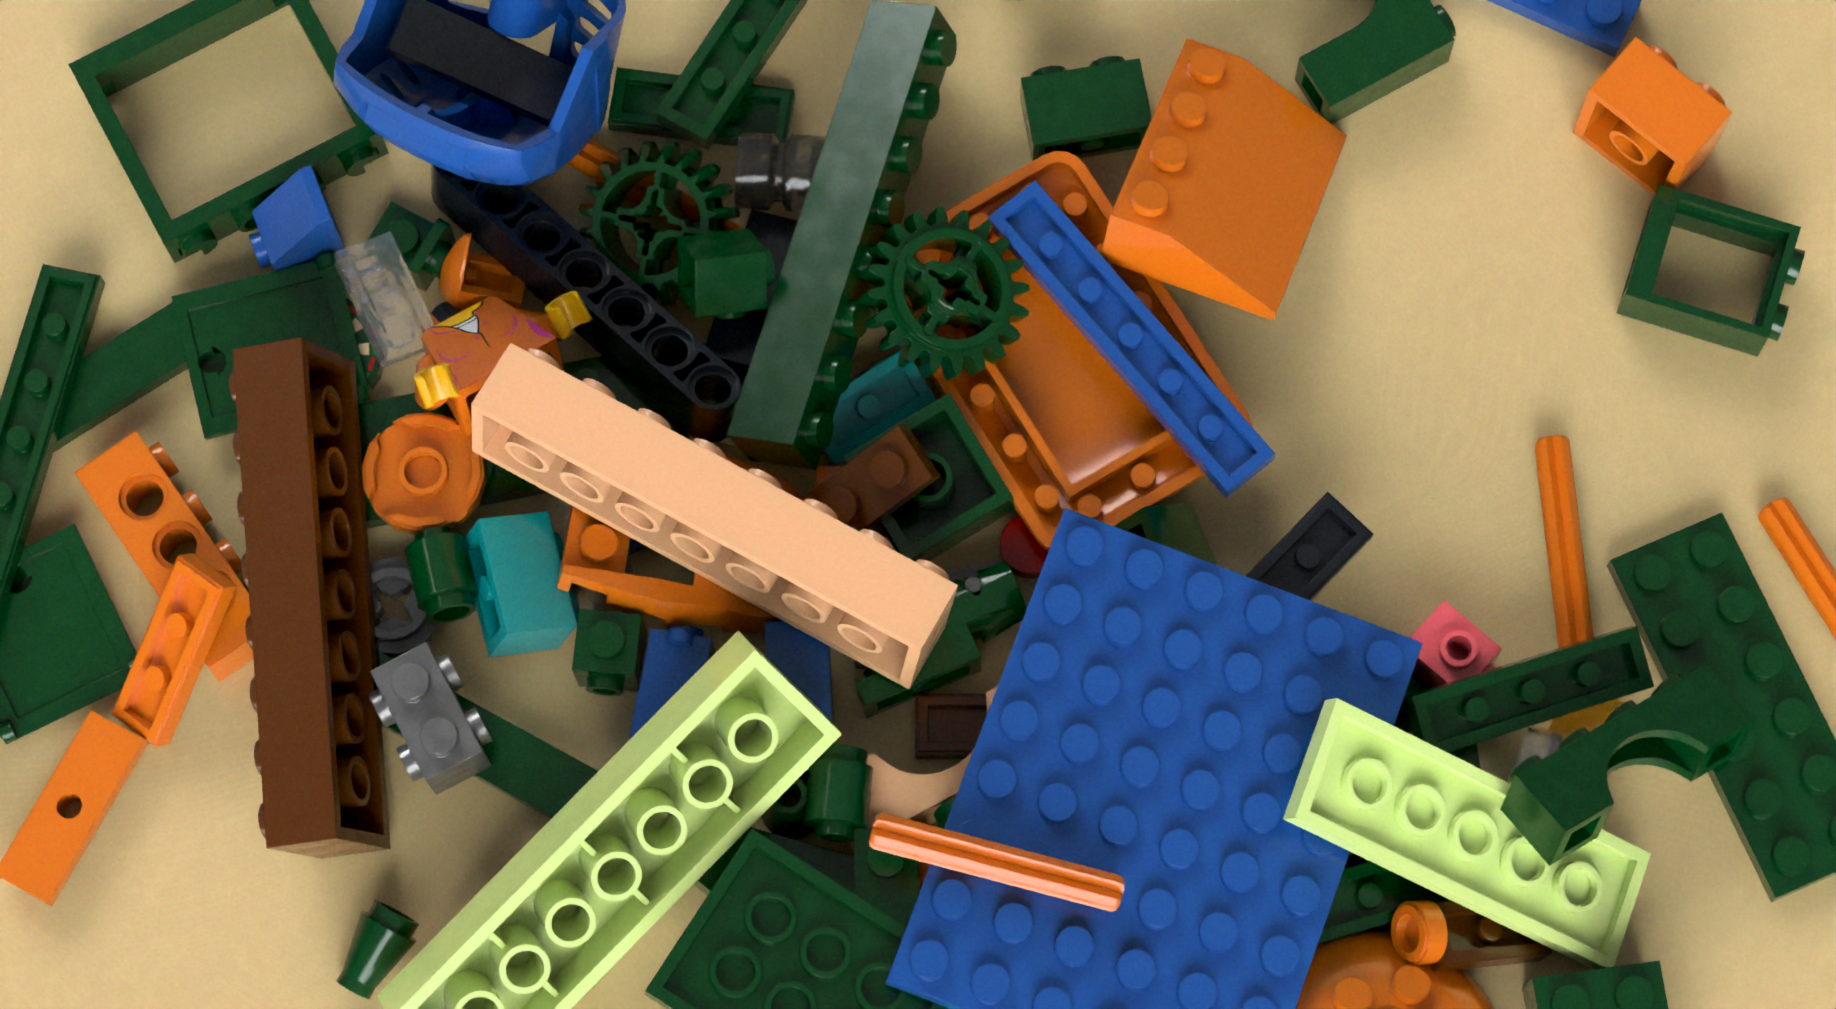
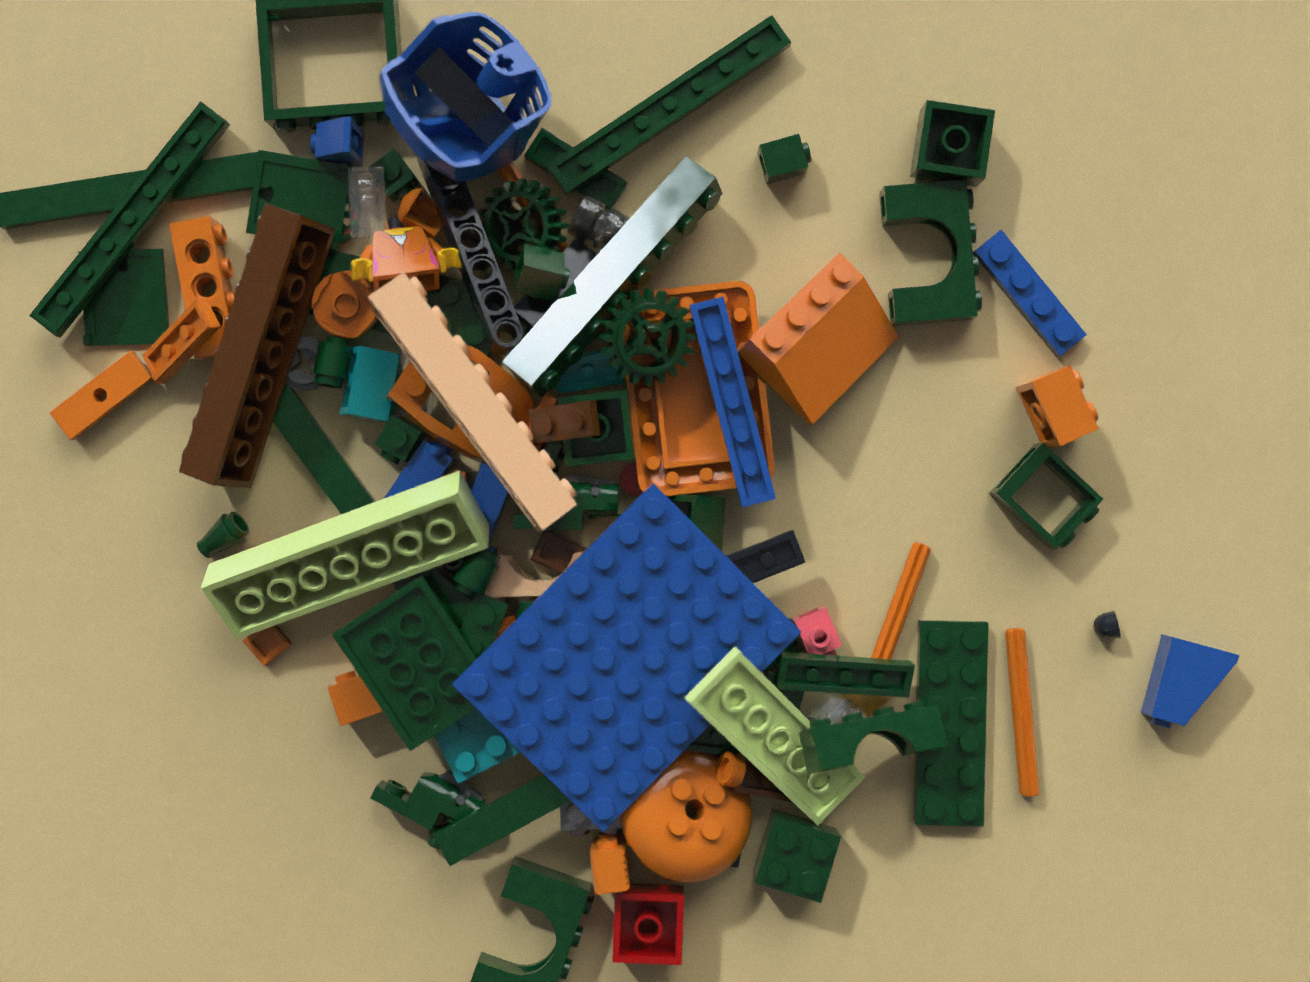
camera: 20 degrees right, 15 degrees up
flat silver brick [368,642,493,795] -> none
orange axle [869,813,1125,912] -> none
dark green brick [1020,56,1152,161] -> none

